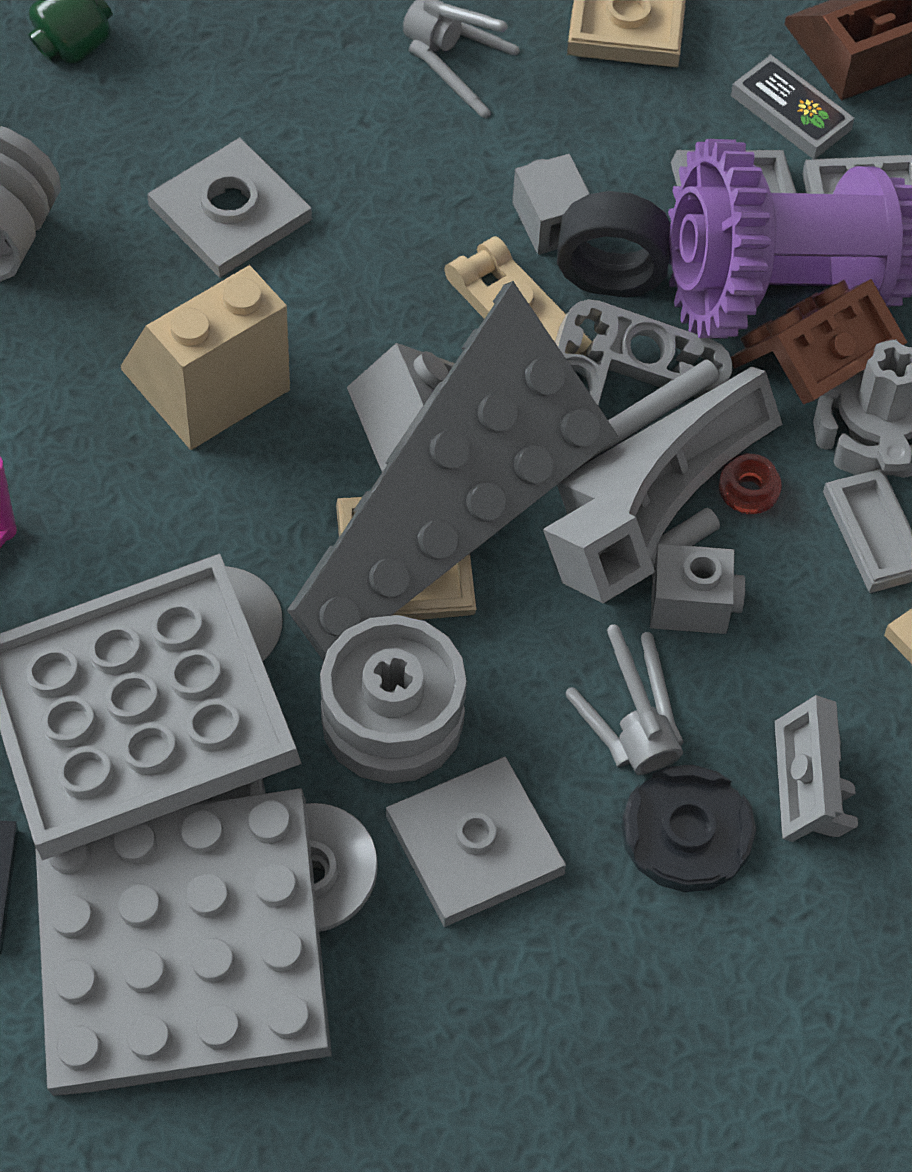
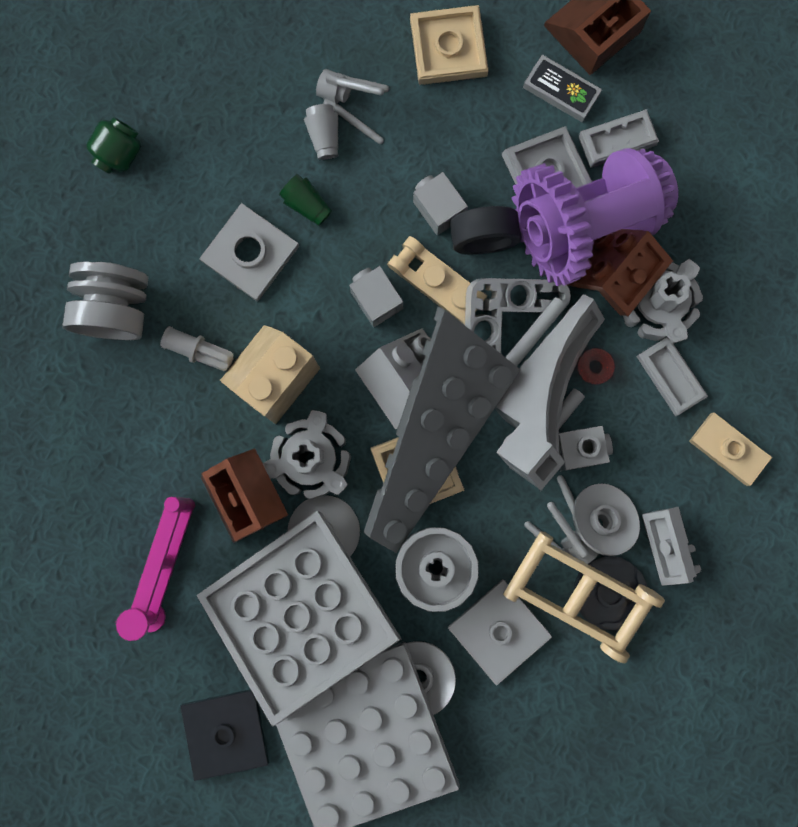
camera: 10 degrees left, 25 degrees up
none -> light grey axle [160,326,234,371]
none -> copper slope [201,448,288,543]
none -> light grey piece [263,410,351,499]
none -> dark green cone [279,174,332,226]
none -> light grey cone [304,104,339,160]
none -> light grey brick [349,266,403,328]
none -> tan piece [503,531,665,663]
none -> light grey dish [573,484,640,556]

